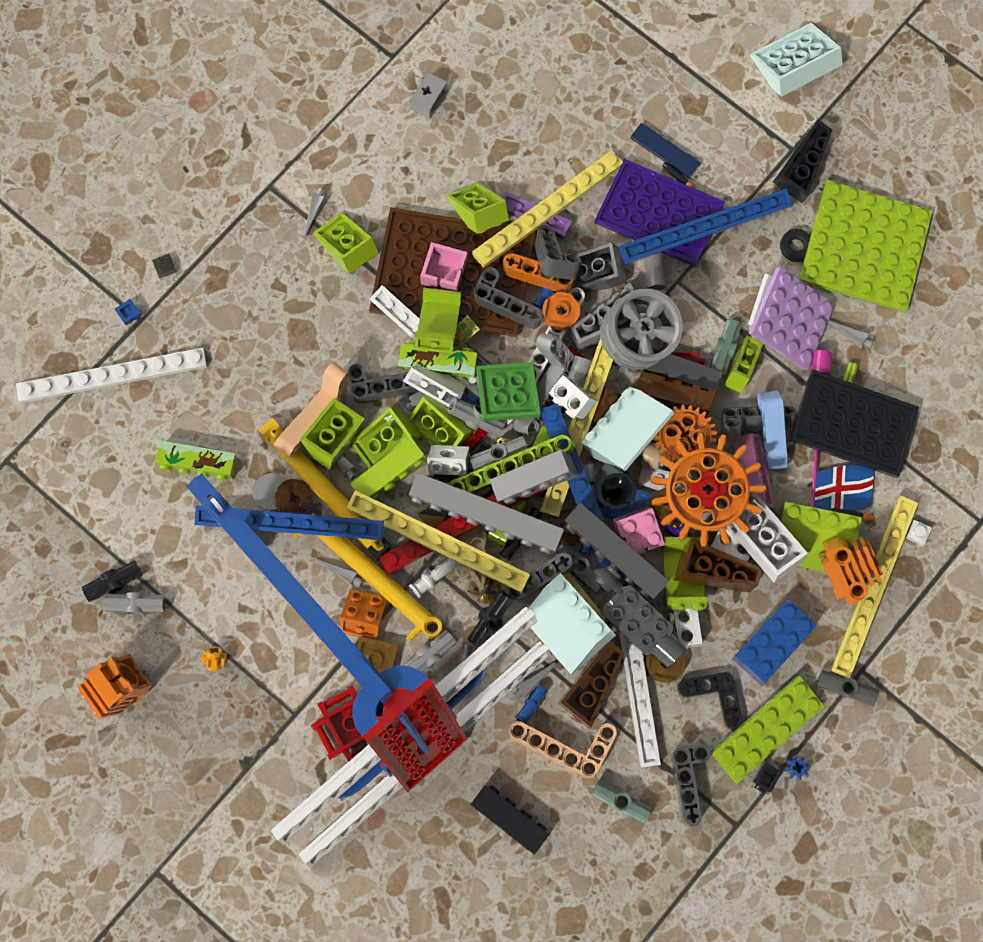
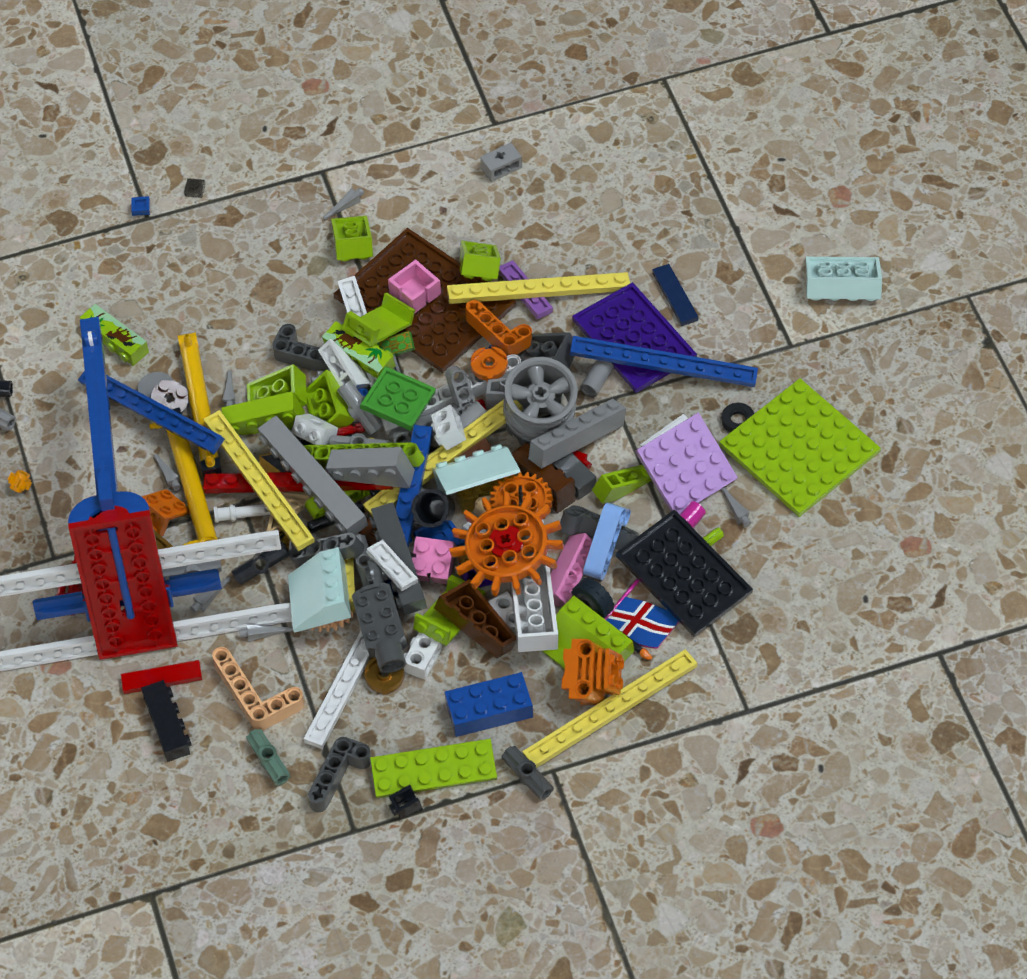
camera: 35 degrees right, 20 degrees down
white plate [16,348,207,404] -> none
light nougat beam [274,362,350,457] -> none
lime slope [300,398,365,470] -> none
dark grey beam [474,267,542,329] -> none
blue pin [515,685,548,724] -> none
dark grey beam [534,226,581,280] -> none
reddish brown wedge [557,641,625,728] -> none
black piece [662,163,696,189] -> none
black beam [677,672,743,730] -> none
sand green piece [710,319,742,377] -> none
black wedge [772,119,833,203] -> none
blue gear [784,755,810,781] -> none
white plate [905,520,932,546] -> none
none -> red tile [121,660,202,694]
none -> white tile [366,540,418,591]
none -> light grey brick [528,399,626,469]
none -> black wheel [571,577,614,618]

